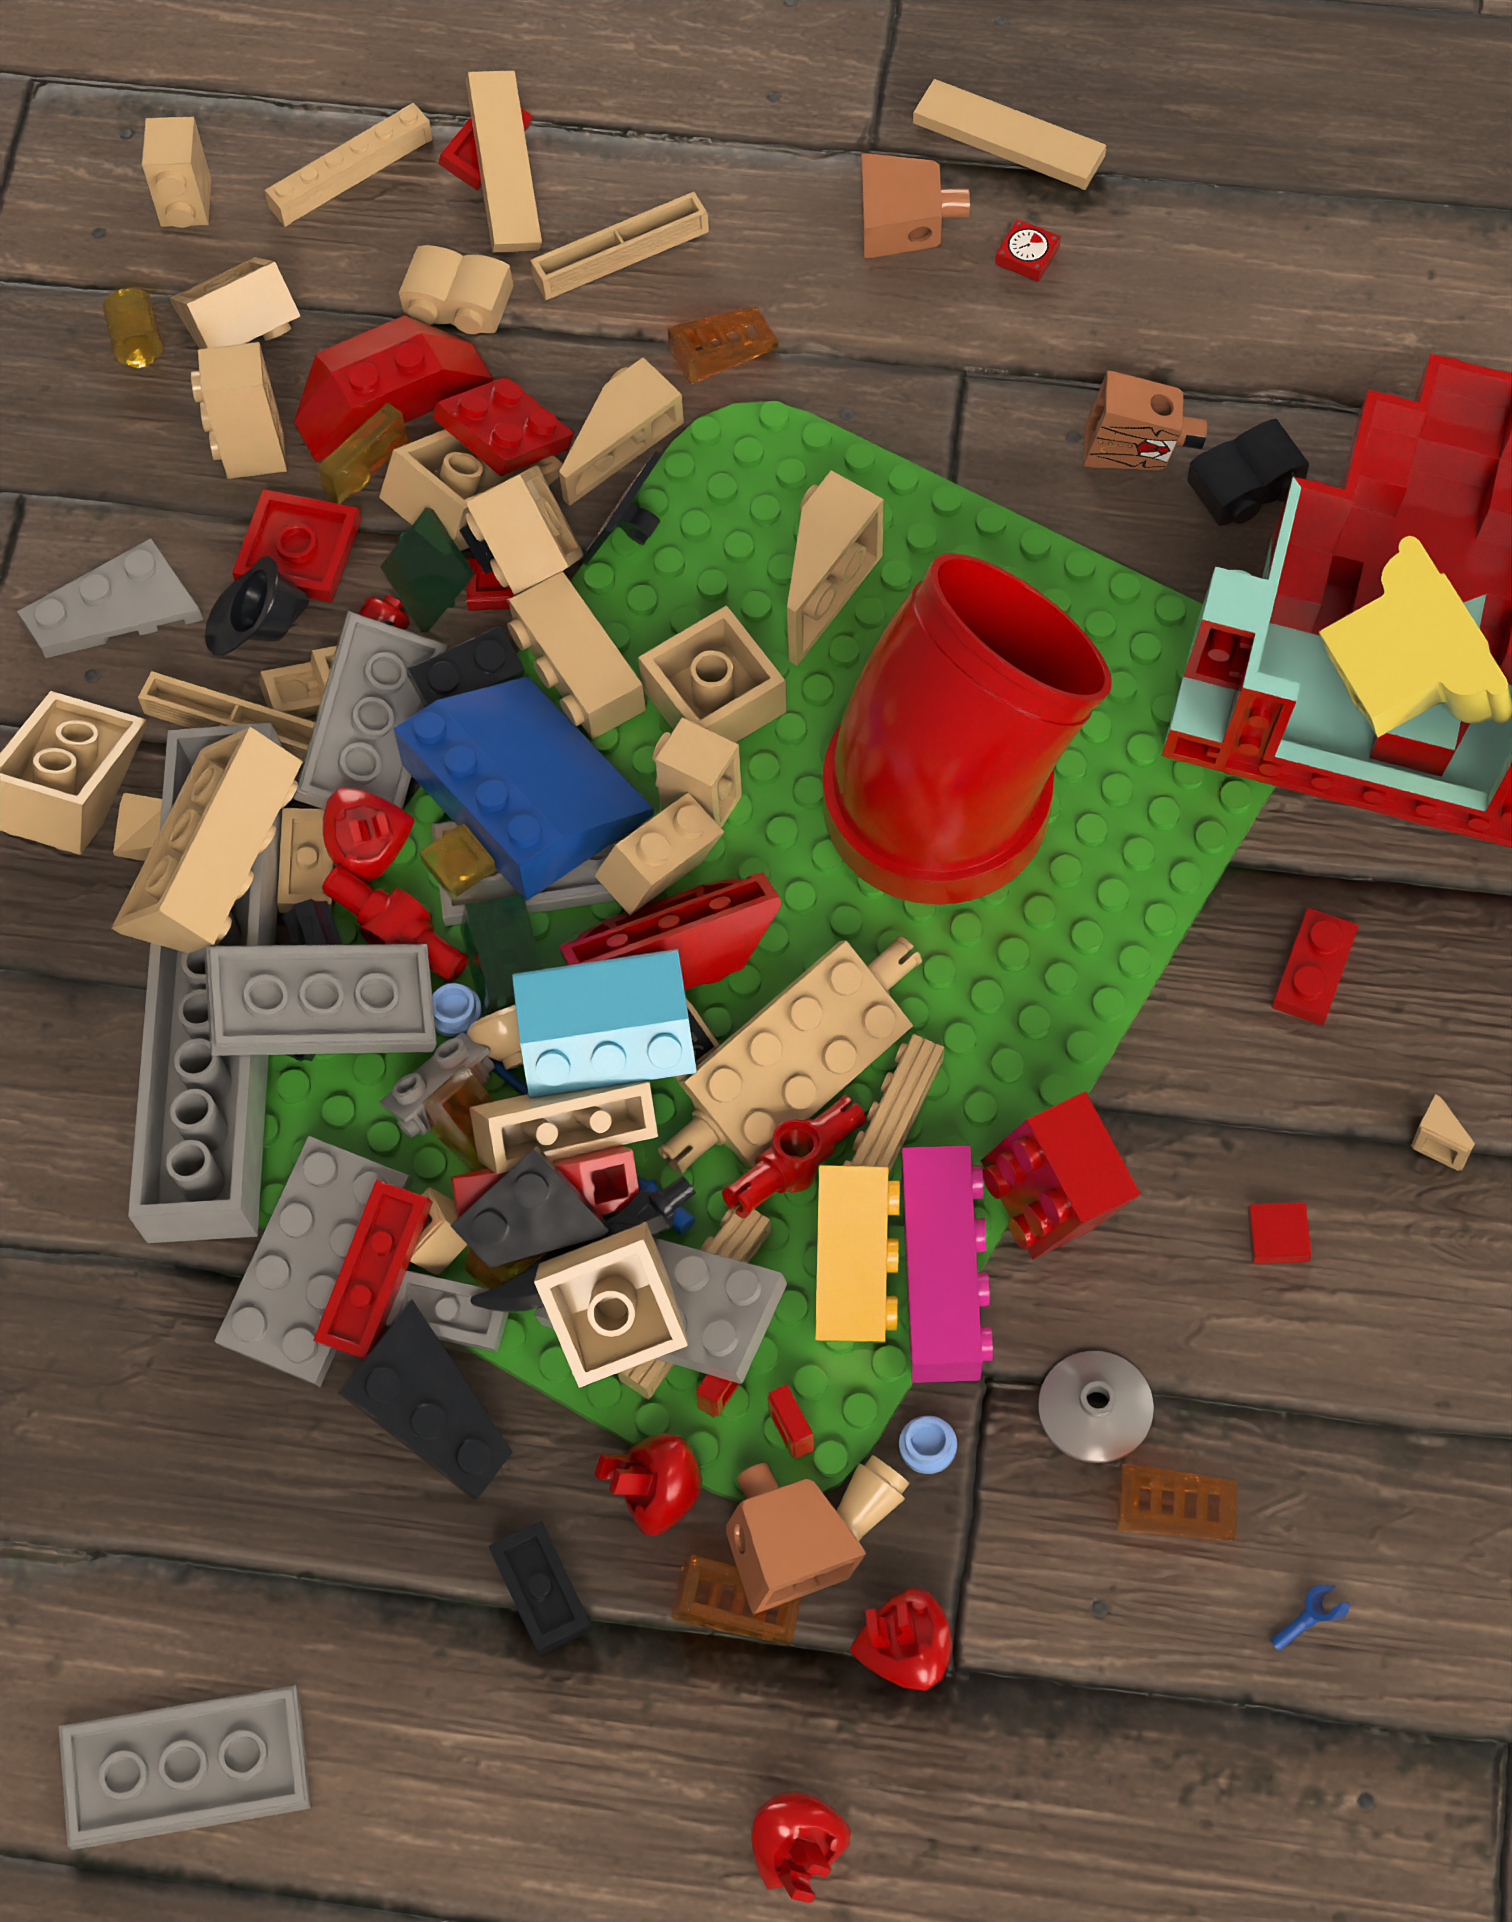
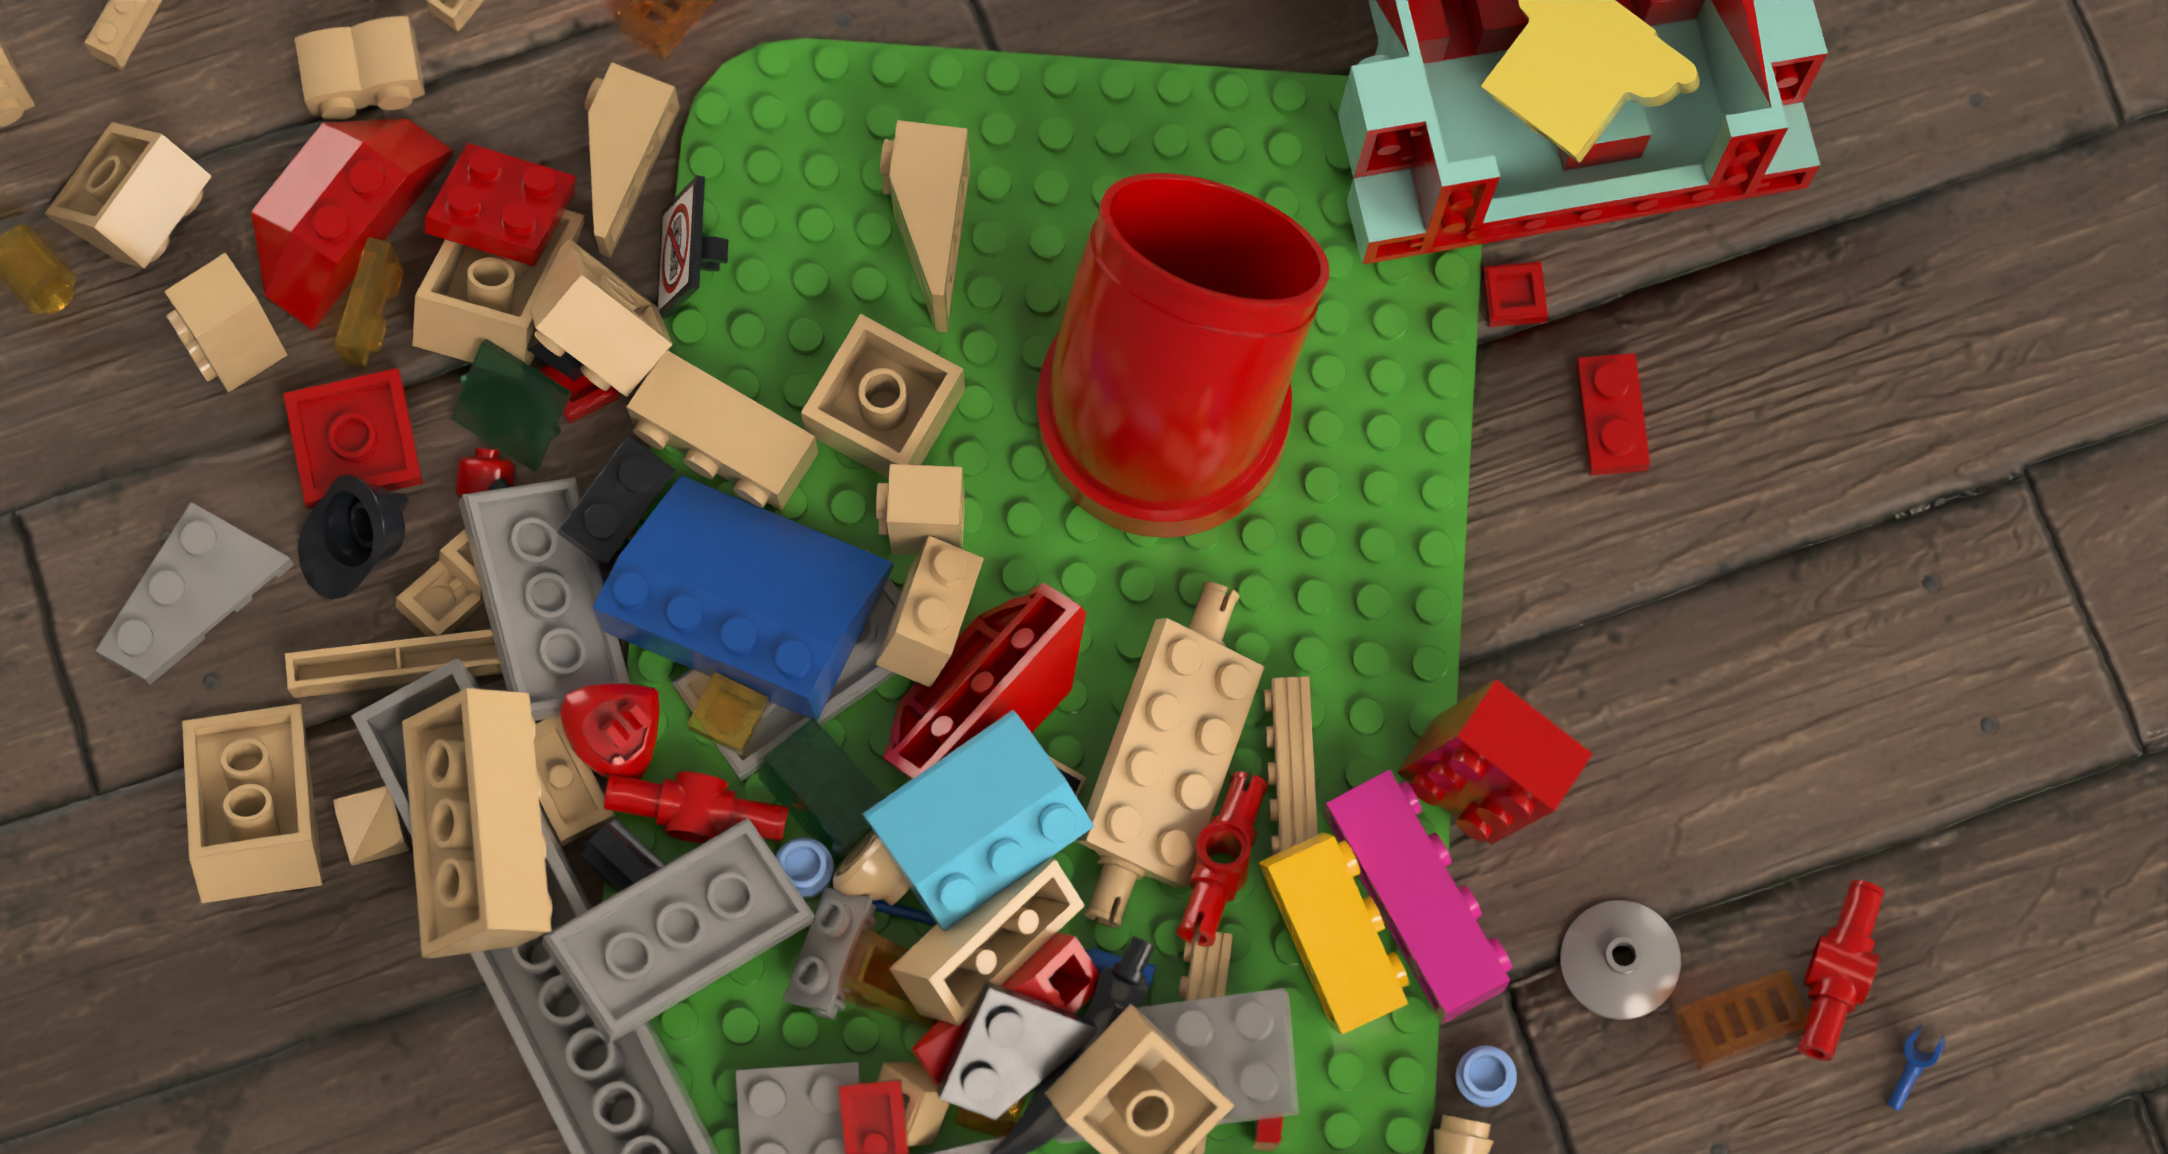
camera: 30 degrees left, 10 degrees up
red tile [767,1384,814,1460] -> none
red tile [1248,1202,1312,1264] -> none
tan slope [1411,1094,1475,1171] -> none
none -> red tile [1482,261,1548,327]
none -> red pin [1798,879,1885,1061]

